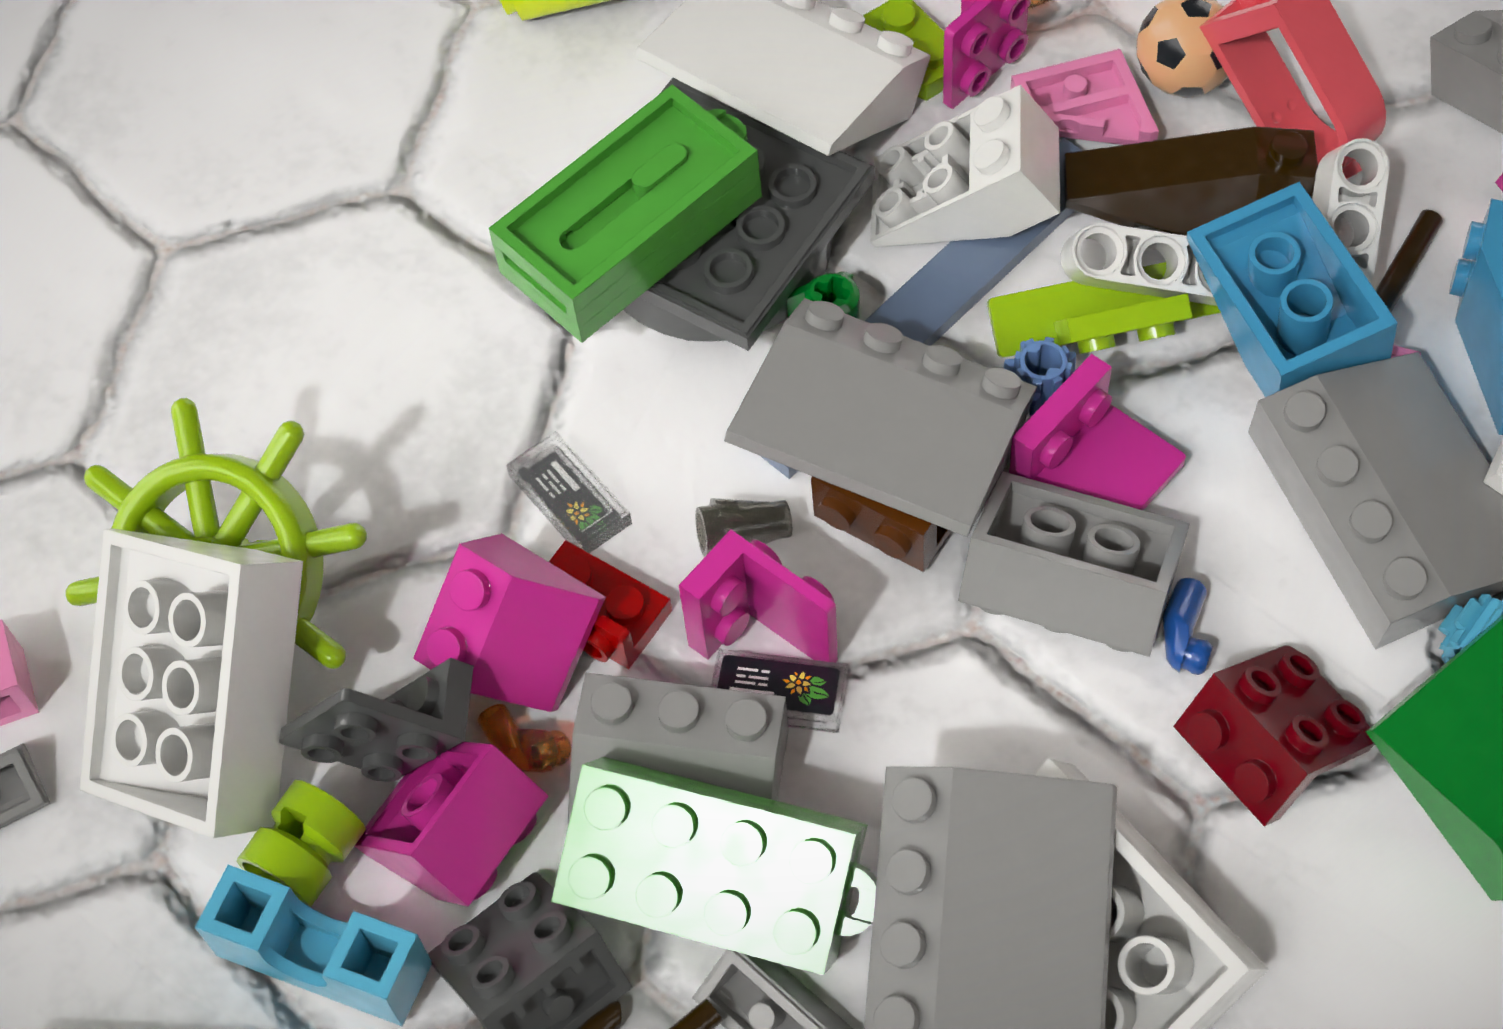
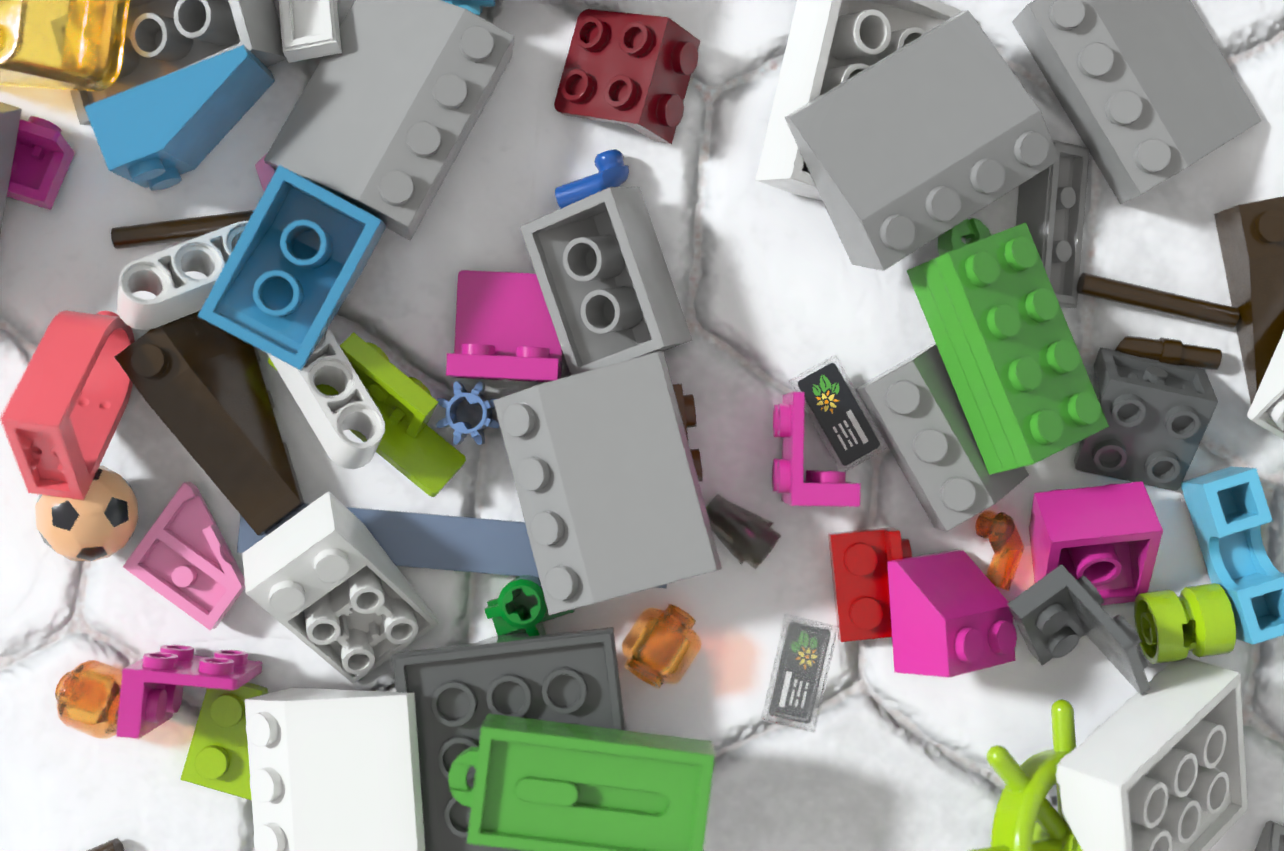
camera: 135 degrees left, 30 degrees up
none -> clear orange head [621,604,702,689]

